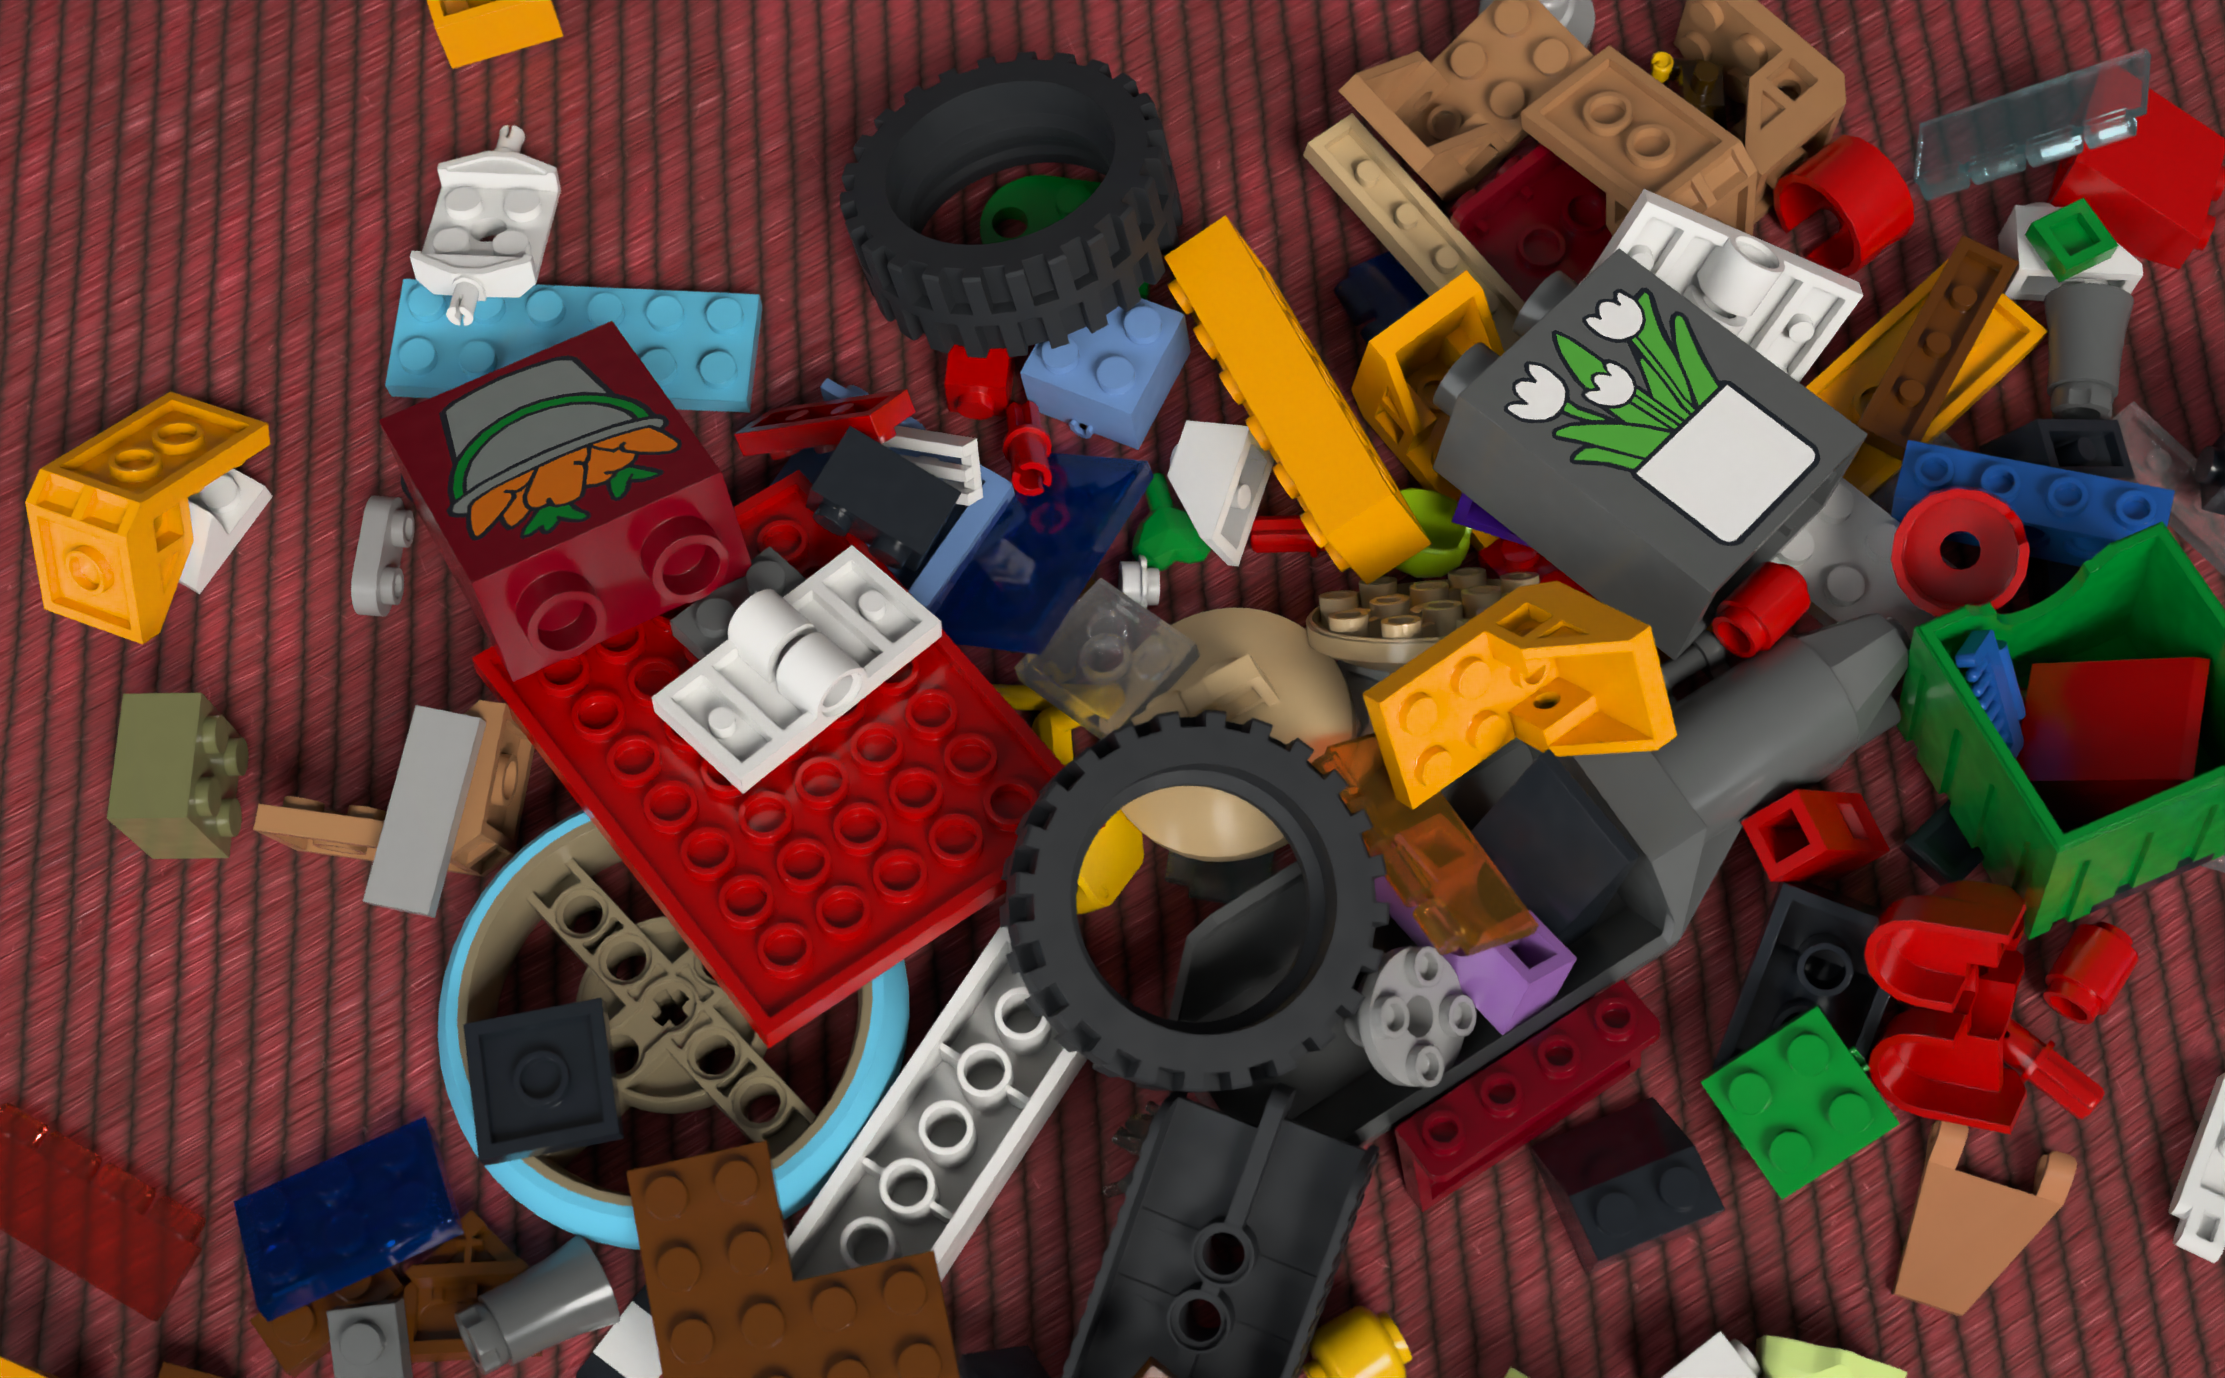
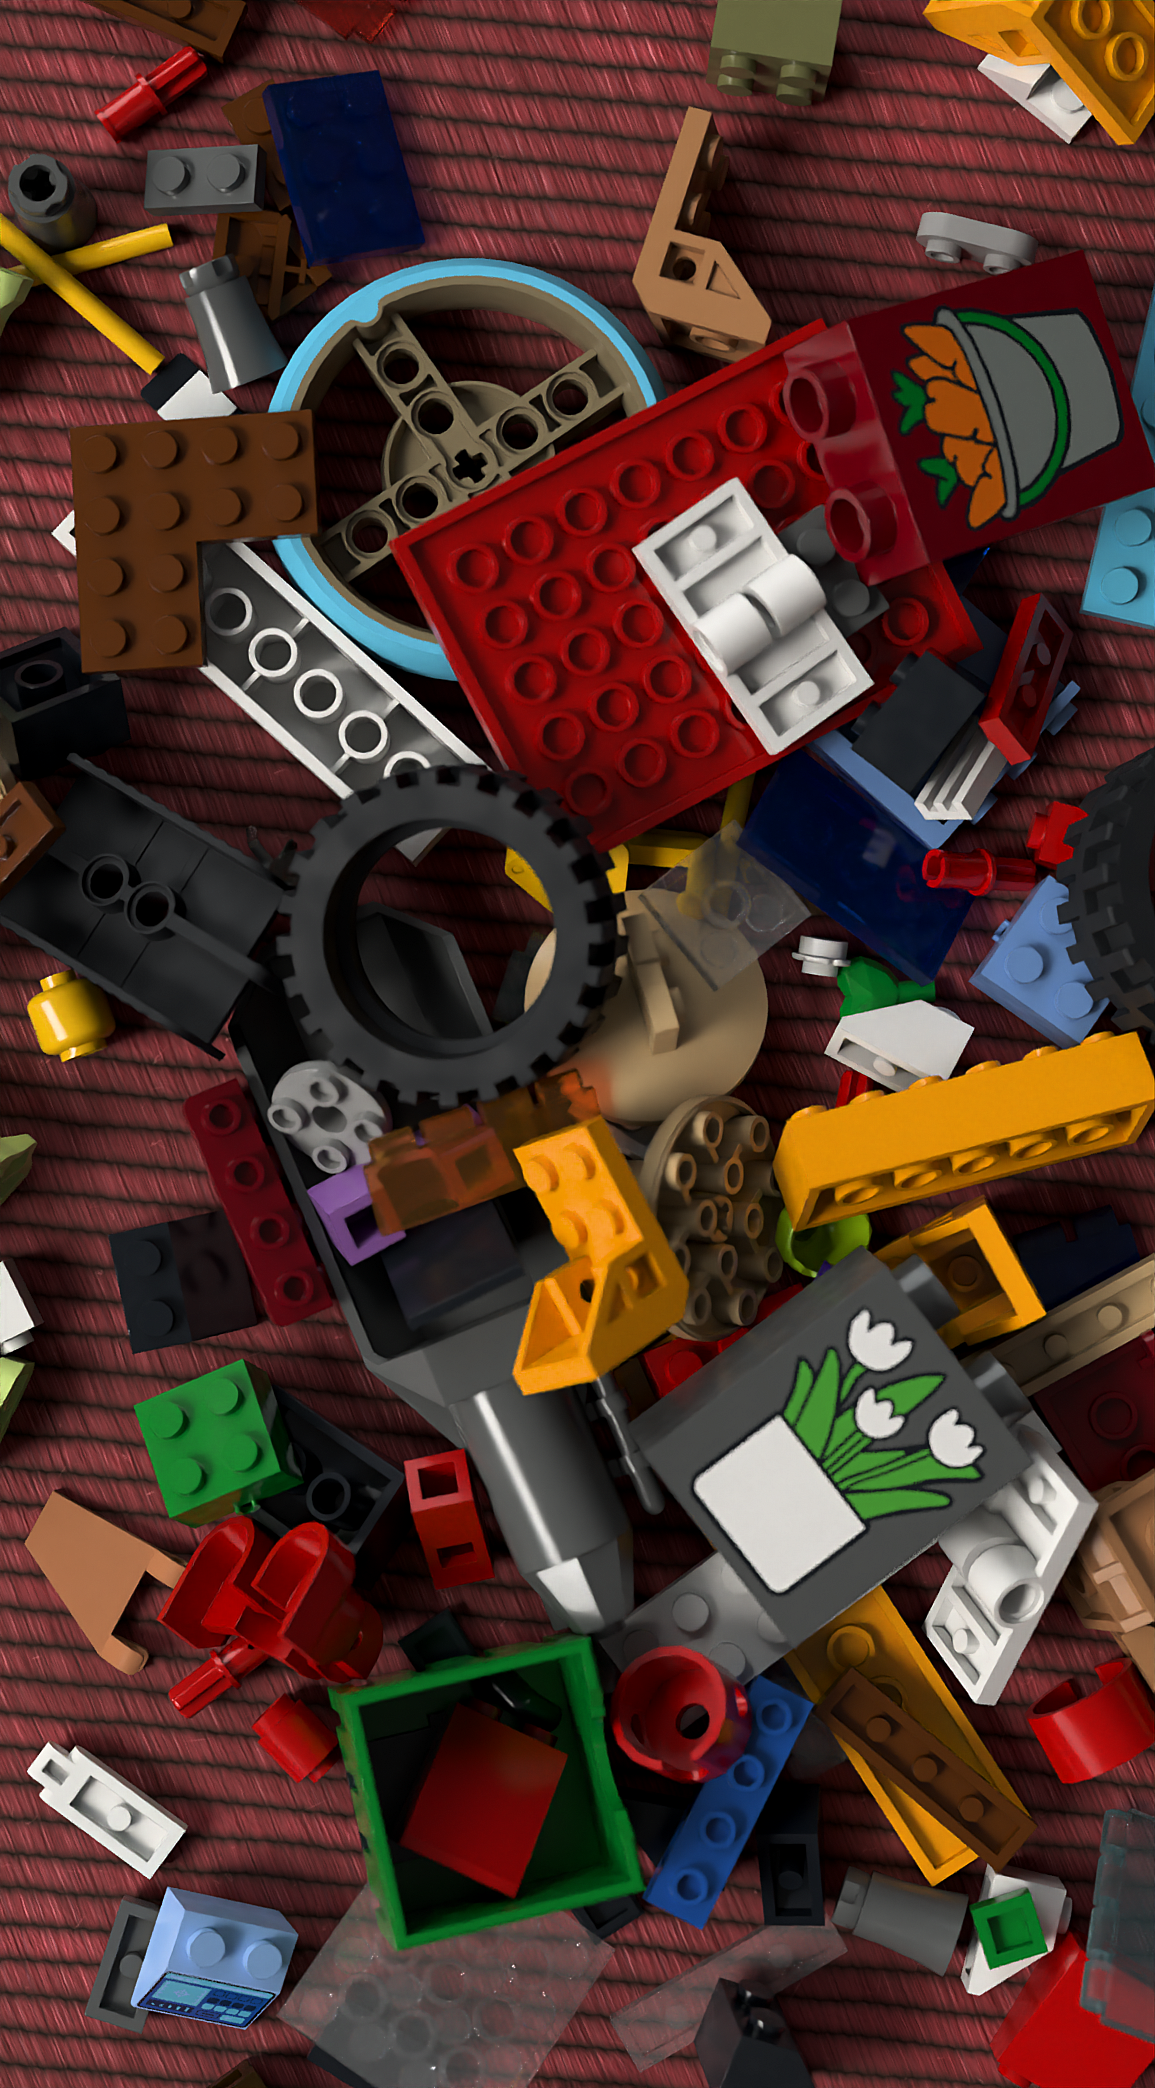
camera: 90 degrees right, 20 degrees up
light grey tile [363,705,486,918] -> none
black plate [463,997,625,1166] -> none
red brick [1712,561,1811,658] -> none
blue piece [1956,630,2026,759] -> none

